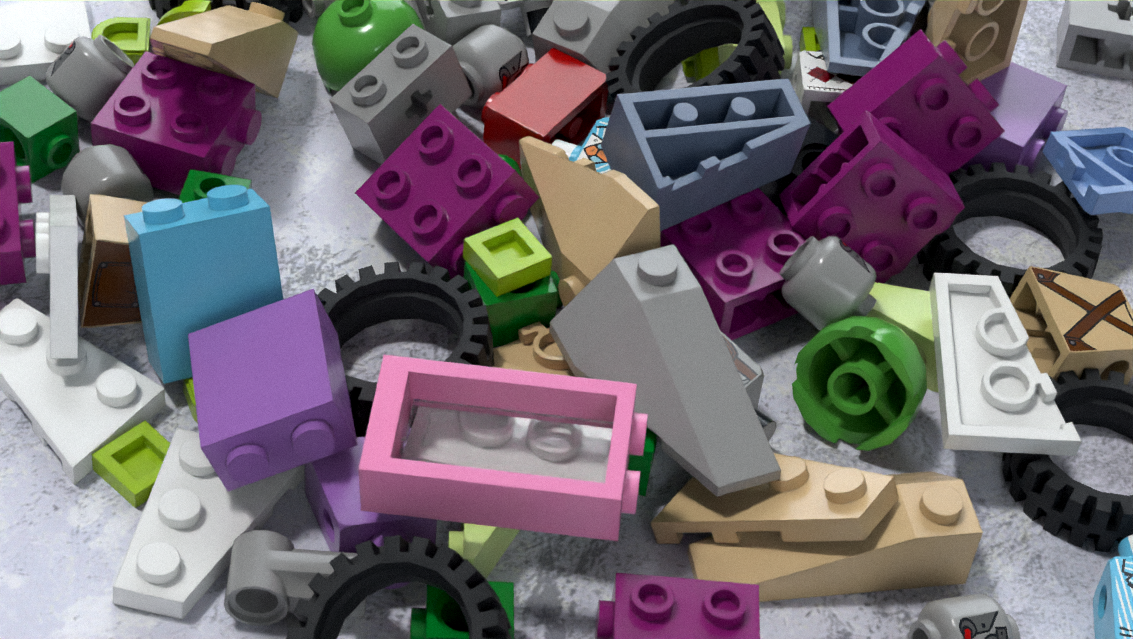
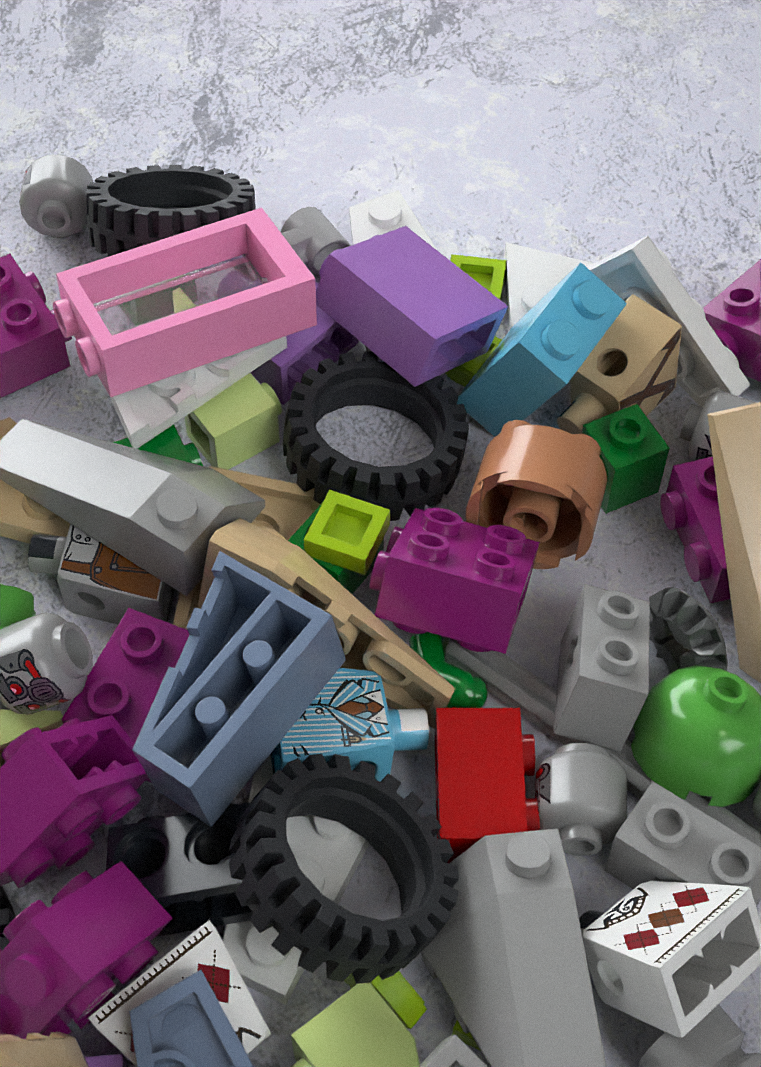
camera: 150 degrees right, 10 degrees up
none -> nougat brick [465,420,607,569]
none -> dark grey gear [649,587,728,674]

